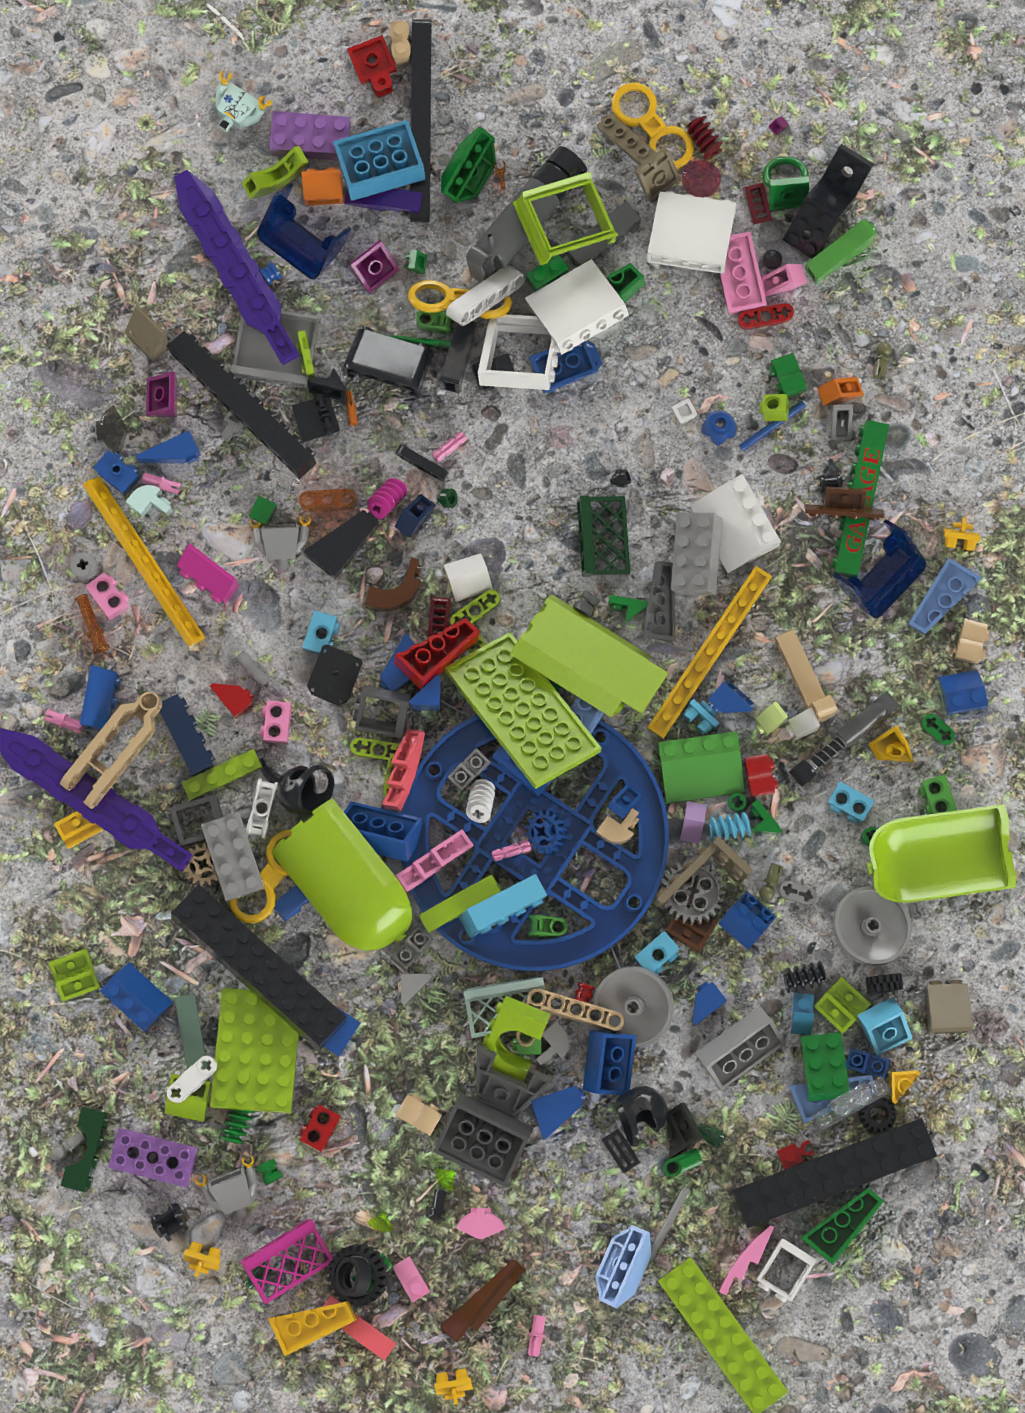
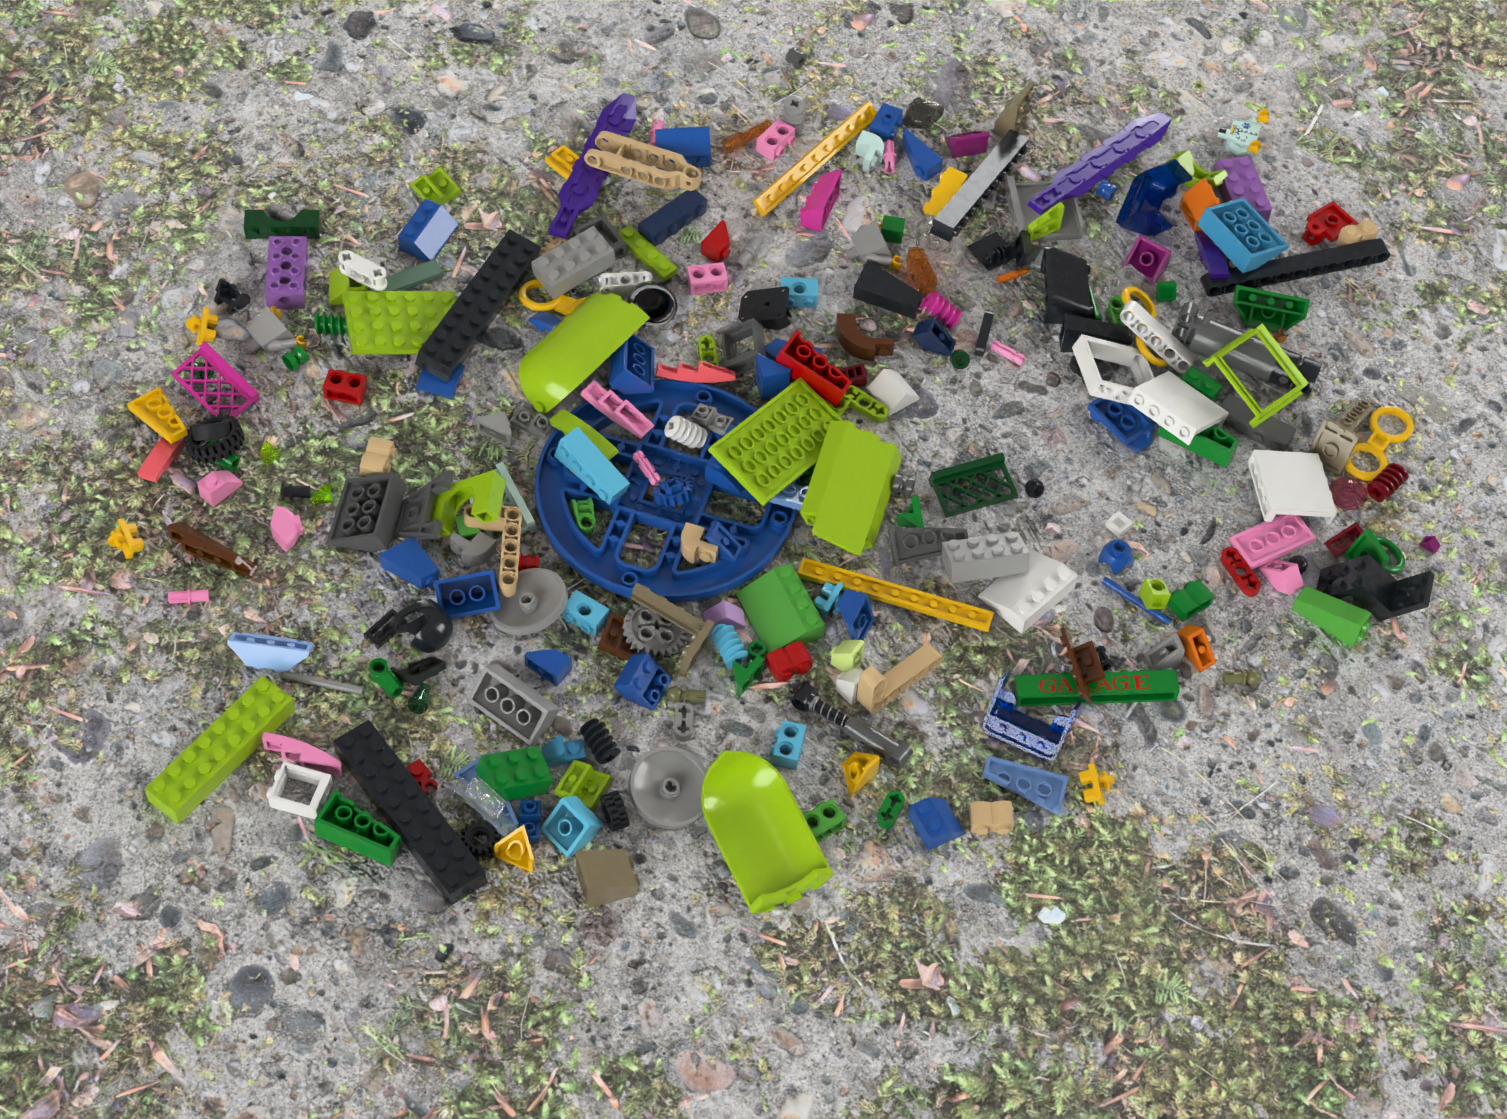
camera: 70 degrees right, 25 degrees down
none -> yellow brick [923,166,969,222]

